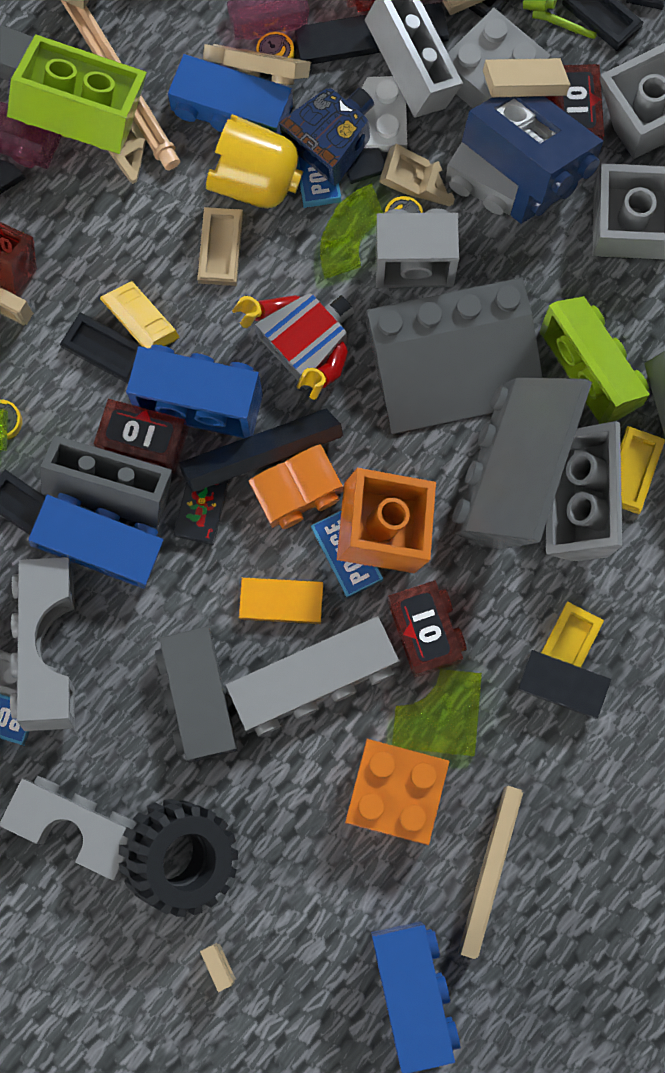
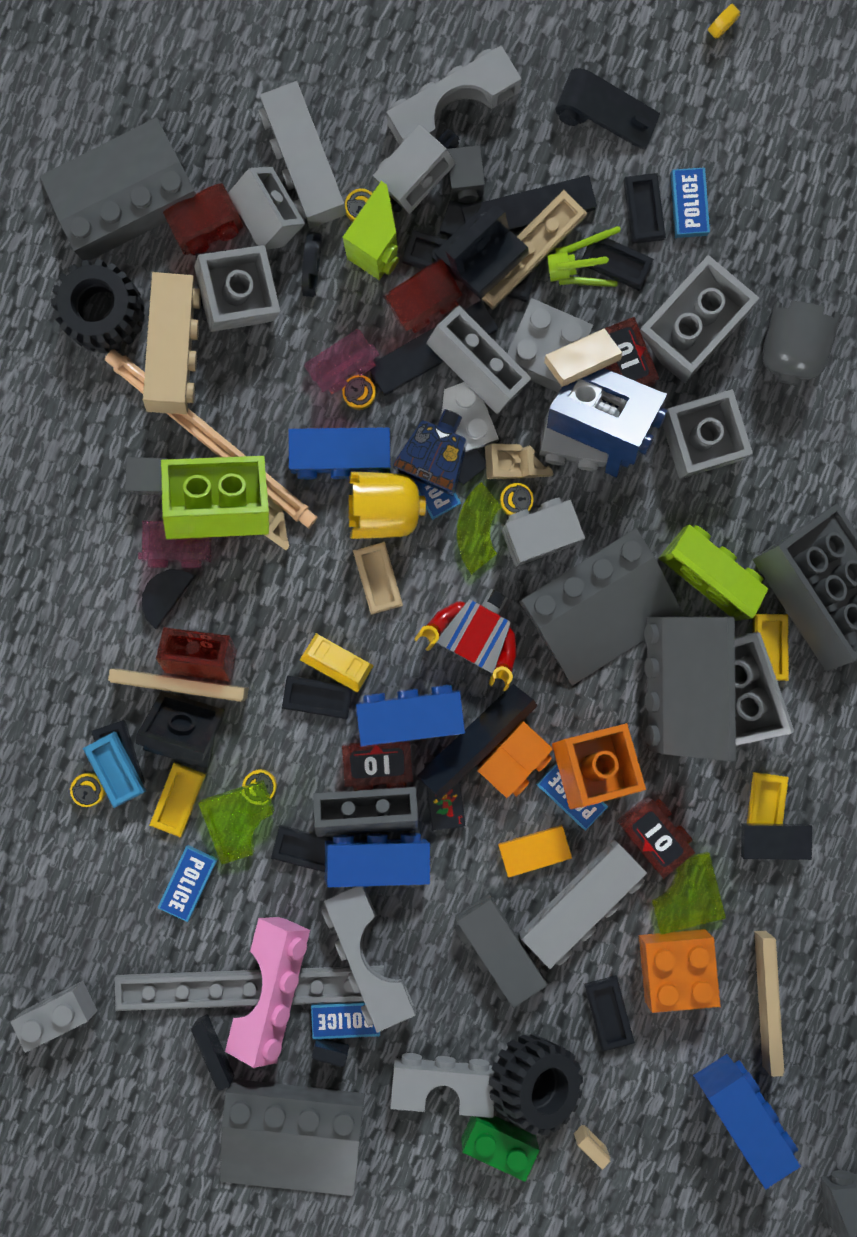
camera: 25 degrees left, 10 degrees up
tan plate [203,44,311,85] -> none
none -> green brick [461,1115,540,1182]
none -> black tile [584,975,635,1052]

